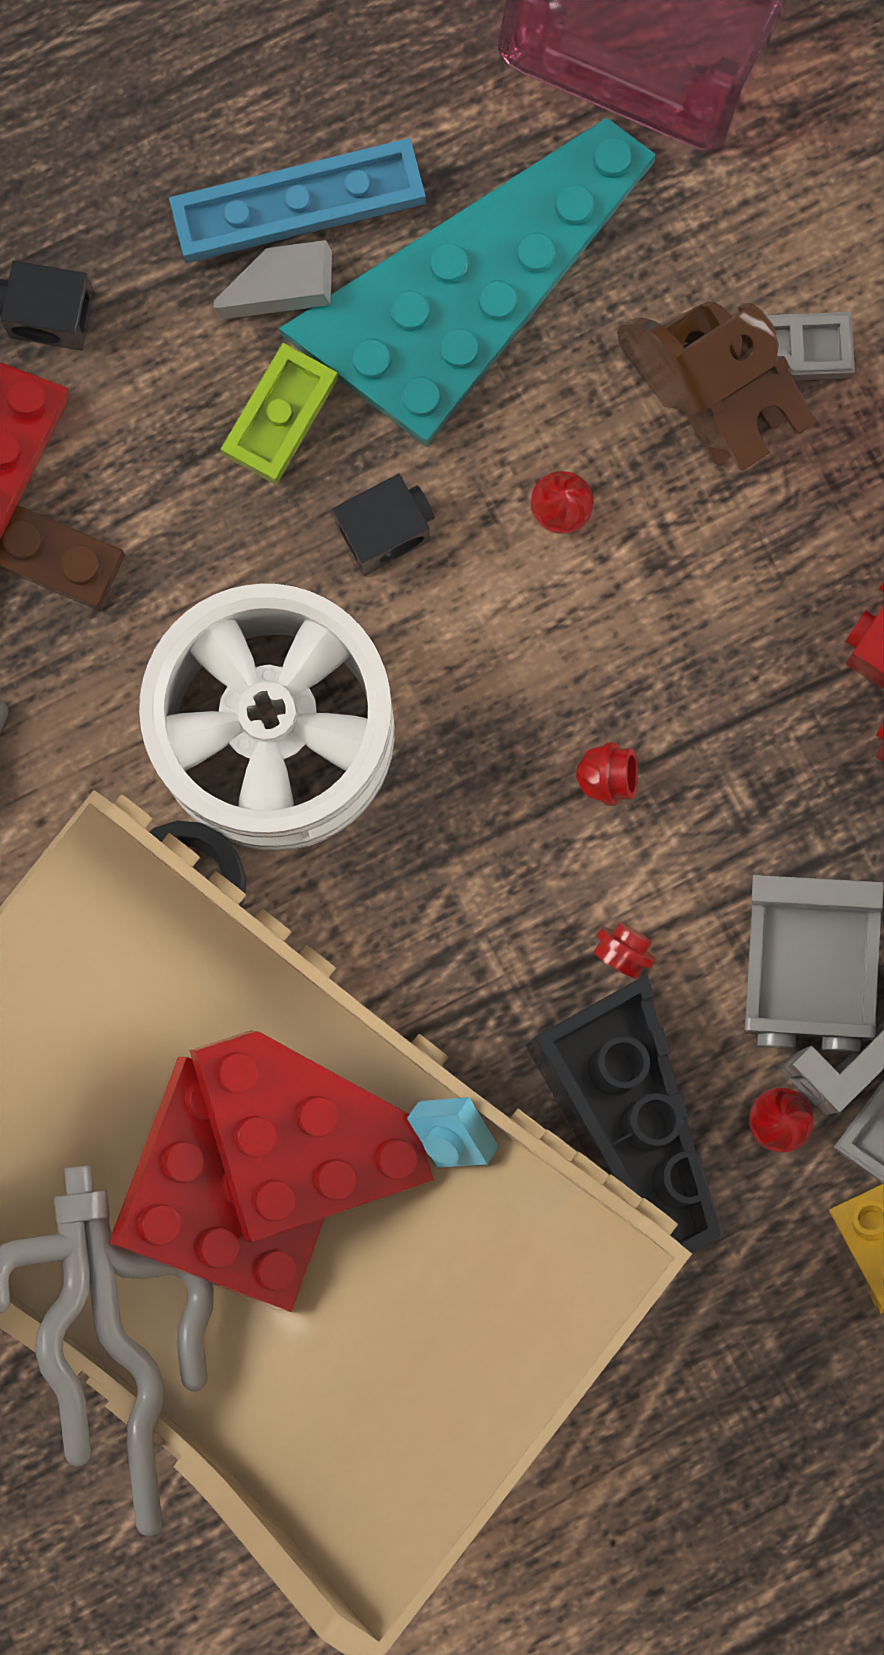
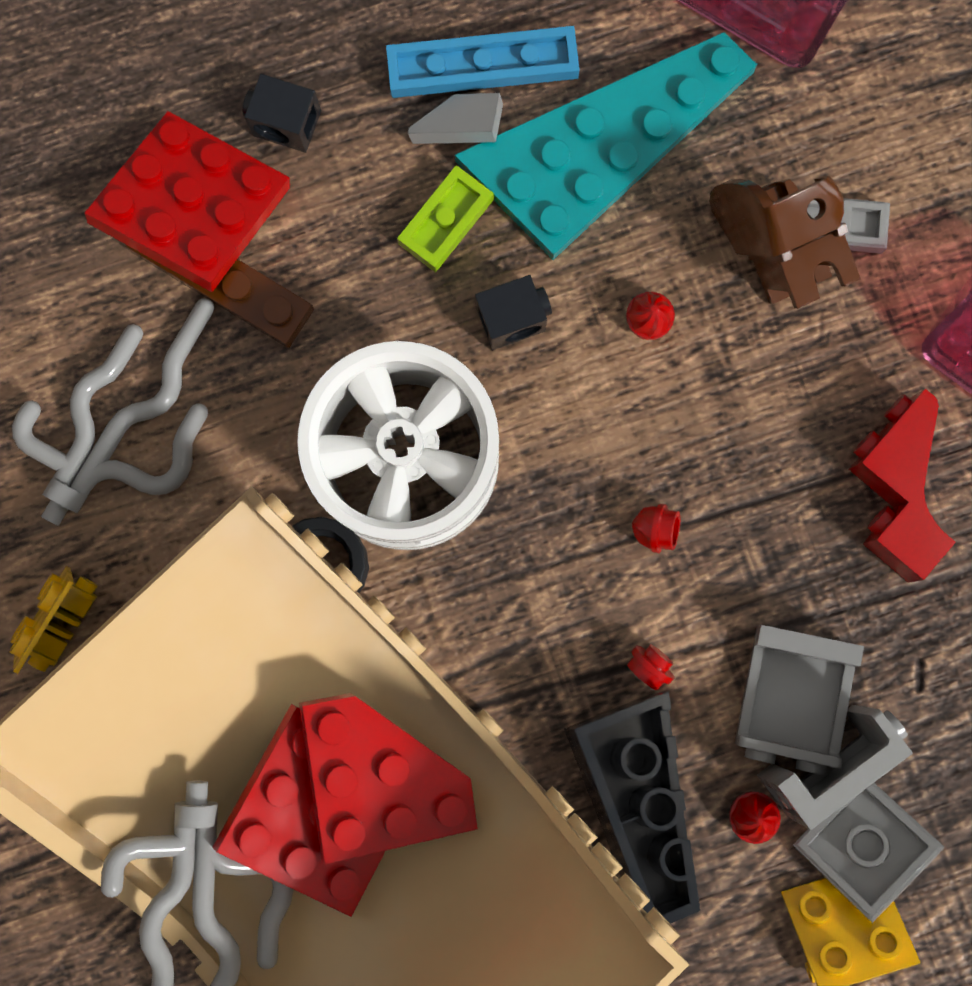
camera: 10 degrees right, 0 degrees up
medium azure plate [407,1097,499,1168] -> none

